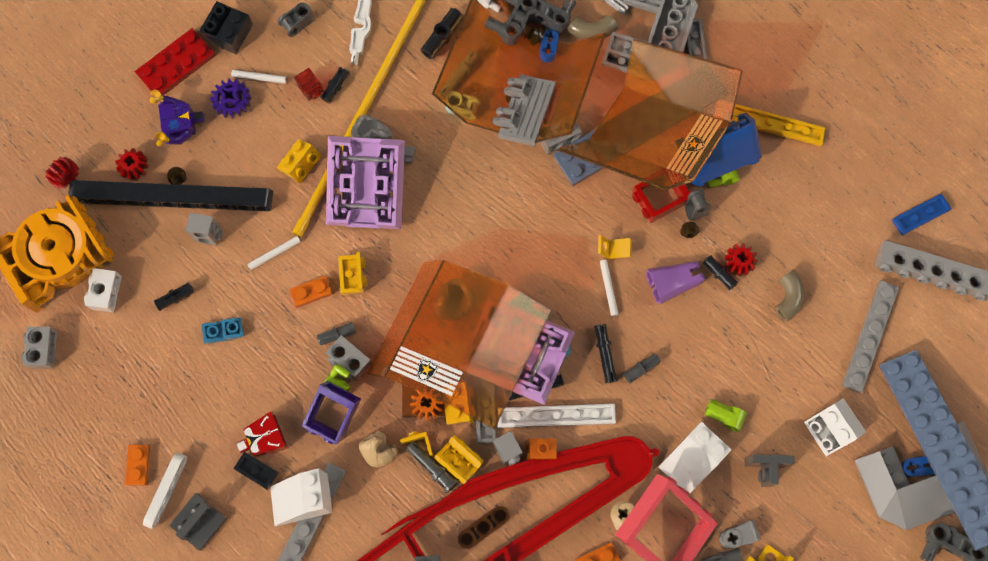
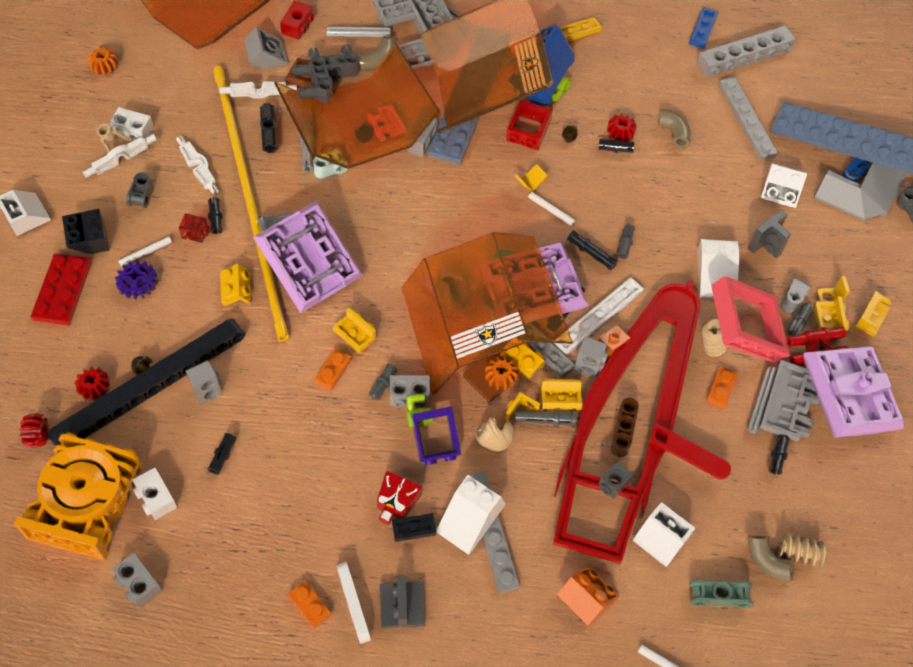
camera: 45 degrees left, 15 degrees down
dark purple torso [149,90,205,147] -> none
dark azure slope [202,318,243,344] -> none
white bar [247,236,301,270] -> none
light grey hinge [492,74,556,147] -> none
dark brown plate [528,27,544,45] -> none
blue beam [540,29,559,62] -> none
medium lavender piece [646,262,705,304] -> none
dark grey piece [685,189,711,221] -> none
lime piece [704,399,747,432] -> none

